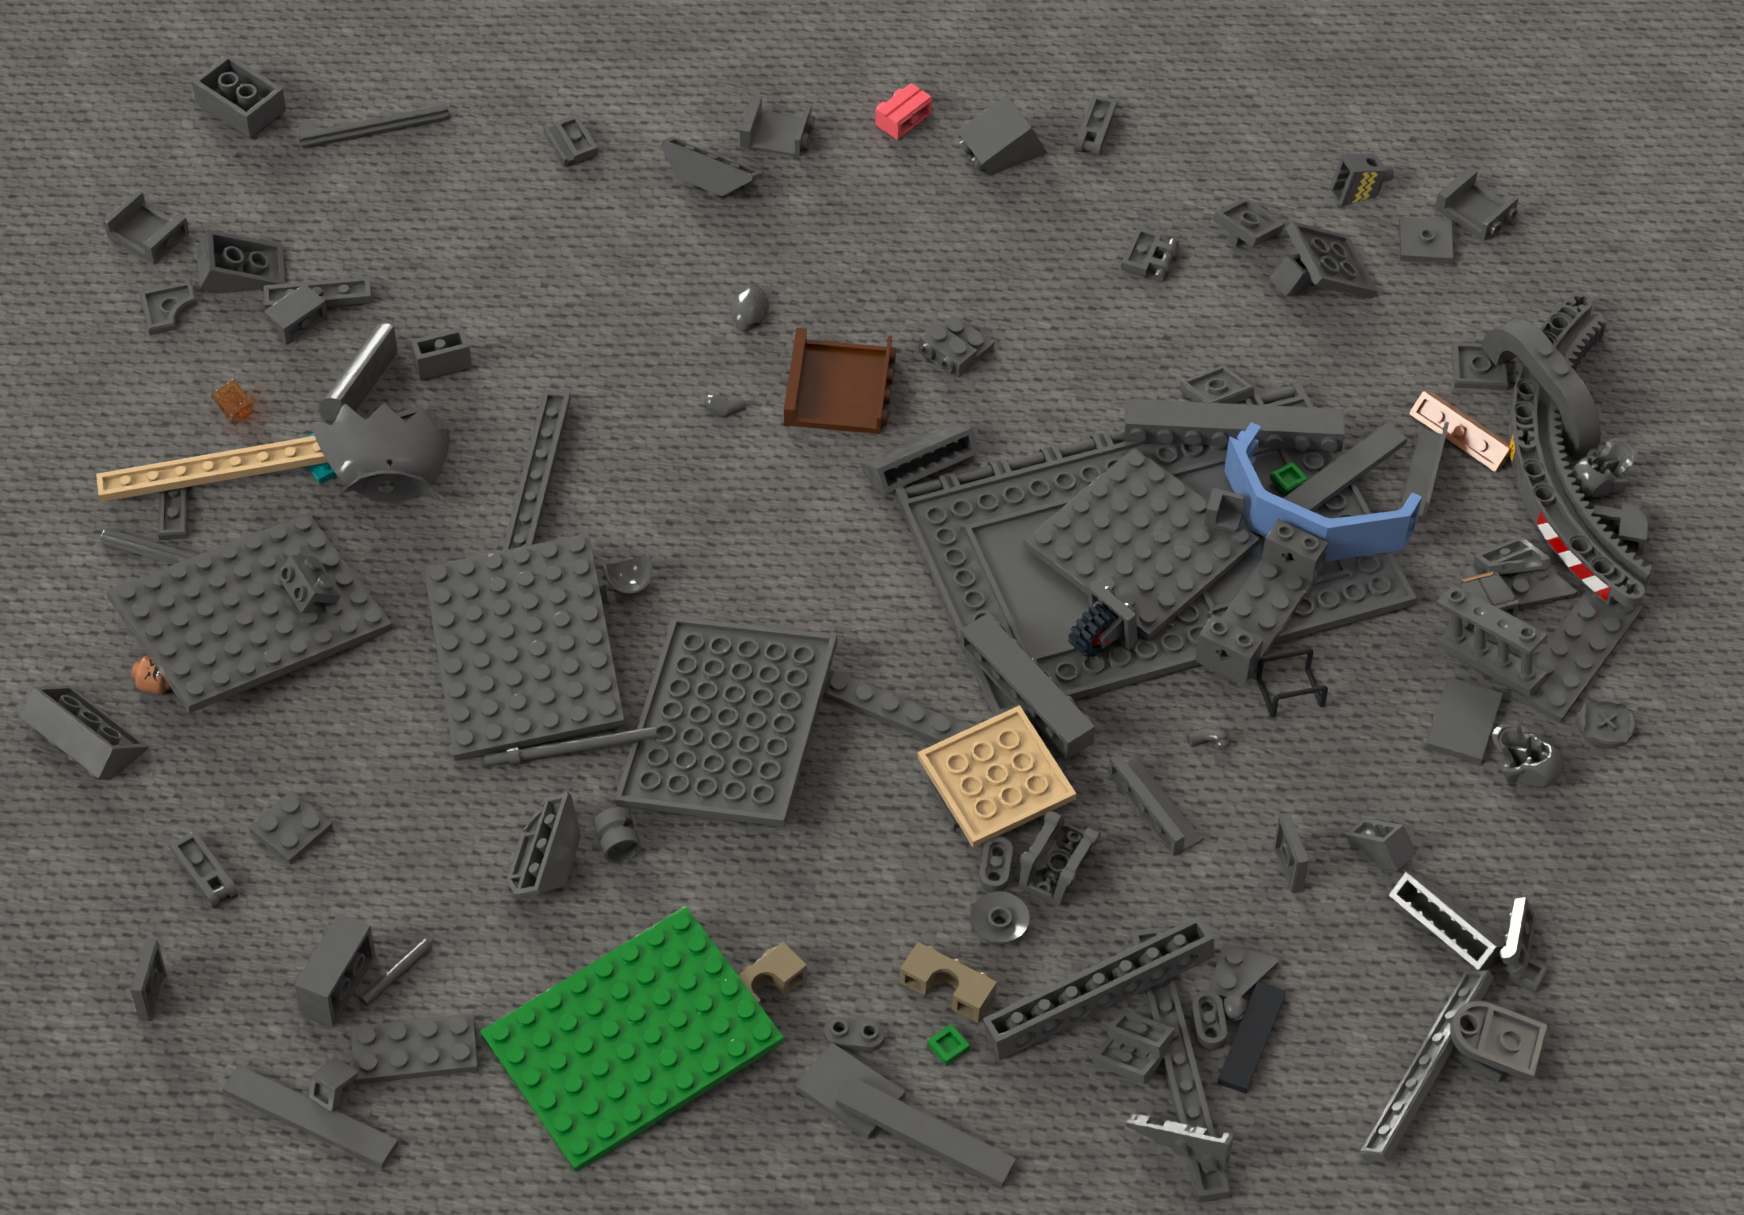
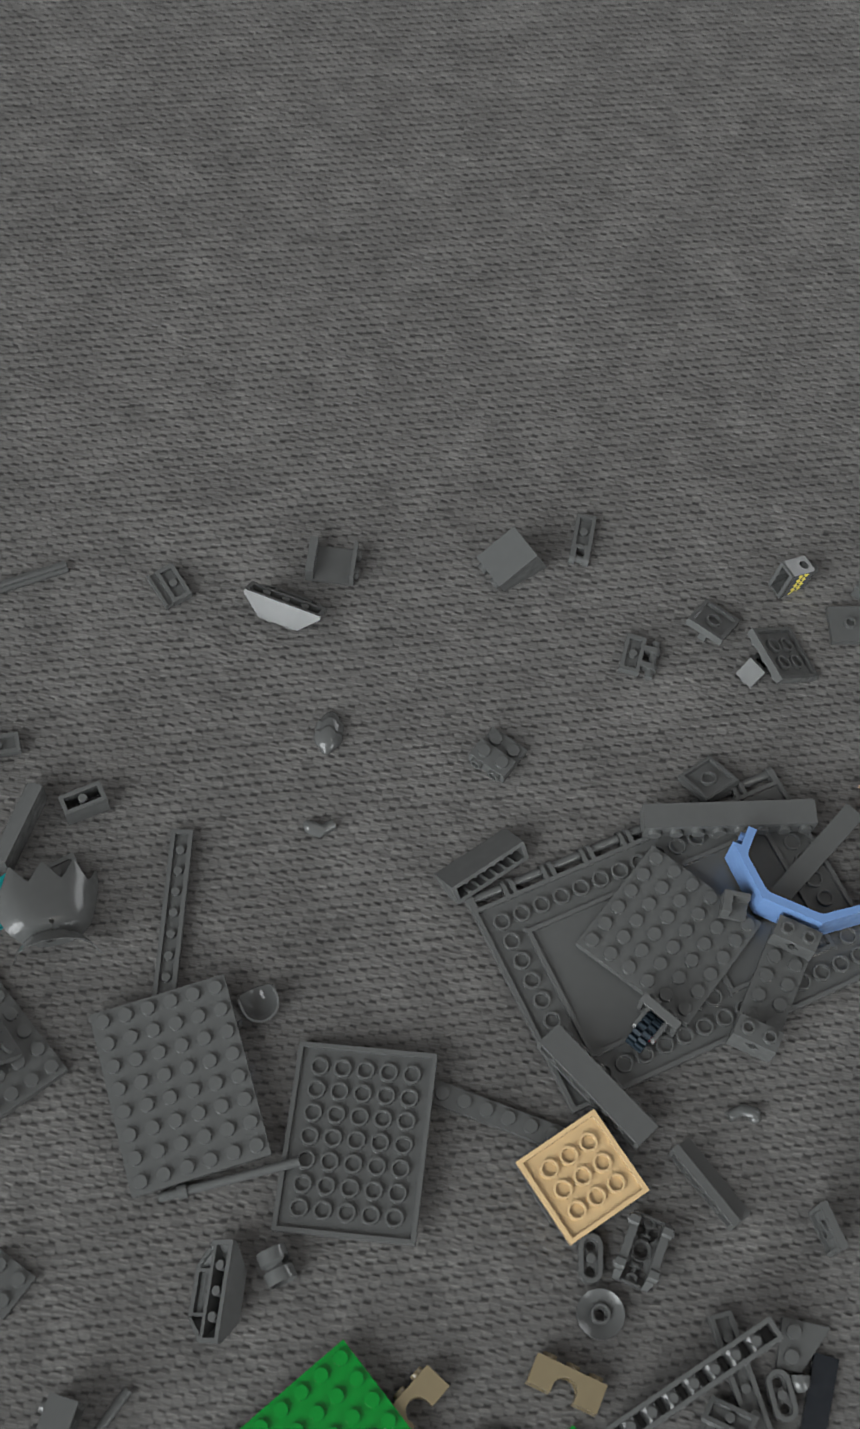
camera: 10 degrees left, 10 degrees up
reddish brown panel [784,328,897,434] -> none
coral brick [875,83,932,140] -> none
black piece [1256,648,1328,717] -> none
green tile [1270,462,1309,496] -> none

